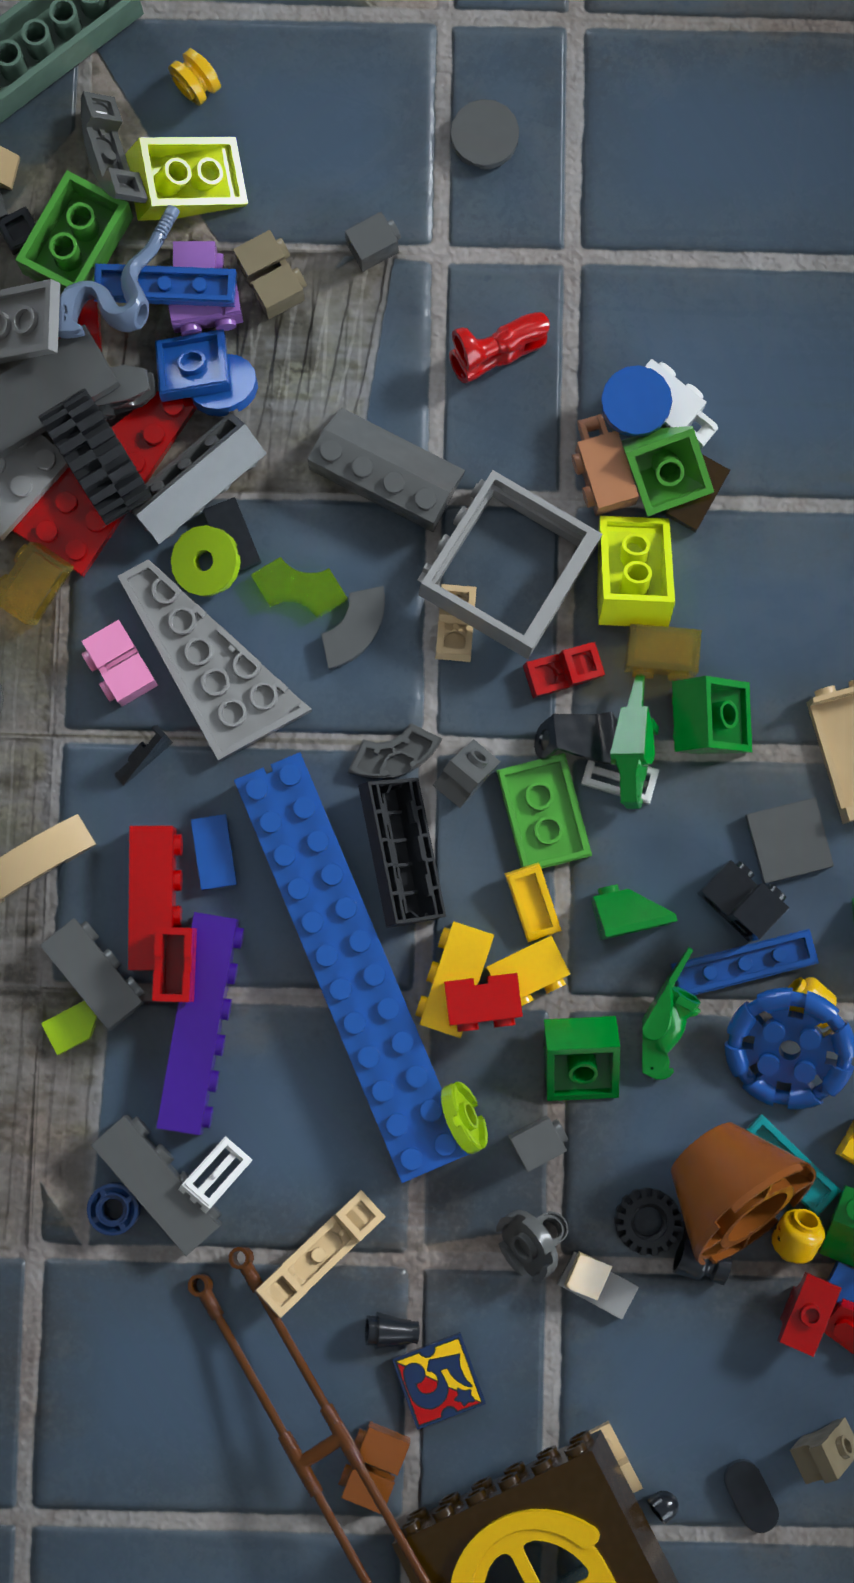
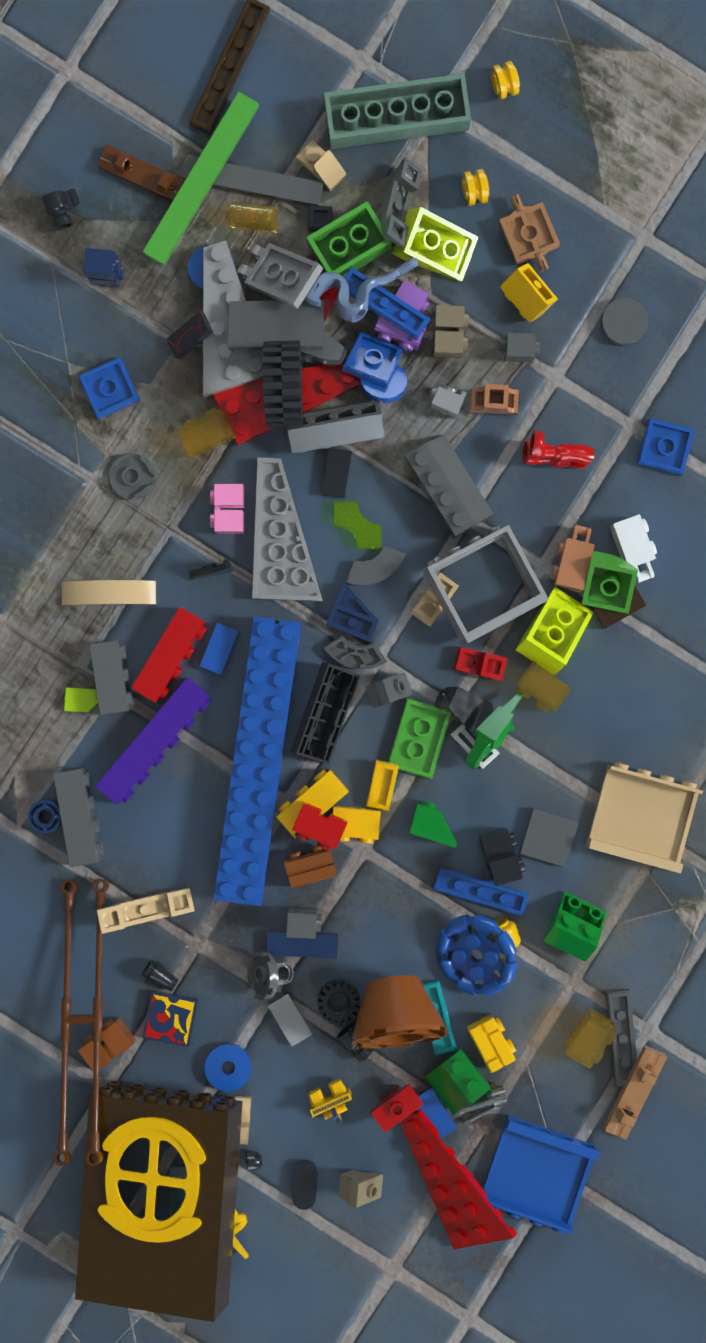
camera: 30 degrees right, 5 degrees up
red brick [152,927,197,1002] -> none
lime tile [171,525,241,597] -> none
white tile [178,1136,252,1214] -> none
lime tile [441,1082,488,1154] -> none
green slope [544,1016,620,1101] -> none
tan slope [564,1251,612,1300] -> none
blue tile [601,365,672,437] -> none
green animal [642,947,701,1080] -> none
green slope [672,676,752,754] -> none
yellow head [772,1209,825,1264] -> none
none -> blue tile [204,1043,252,1092]
none -> dark blue tile [266,930,338,959]
none -> dark orange brick [284,846,337,889]
none -> yellow hips [309,1078,352,1122]
none -> dark blue wing [326,583,379,643]
none -> light grey brick [428,386,467,419]
none -> nougat brick [470,384,519,415]
none -> medium nougat plate [498,194,560,272]
none -> yellow brick [500,263,558,323]
none -> blue tile [637,418,695,476]

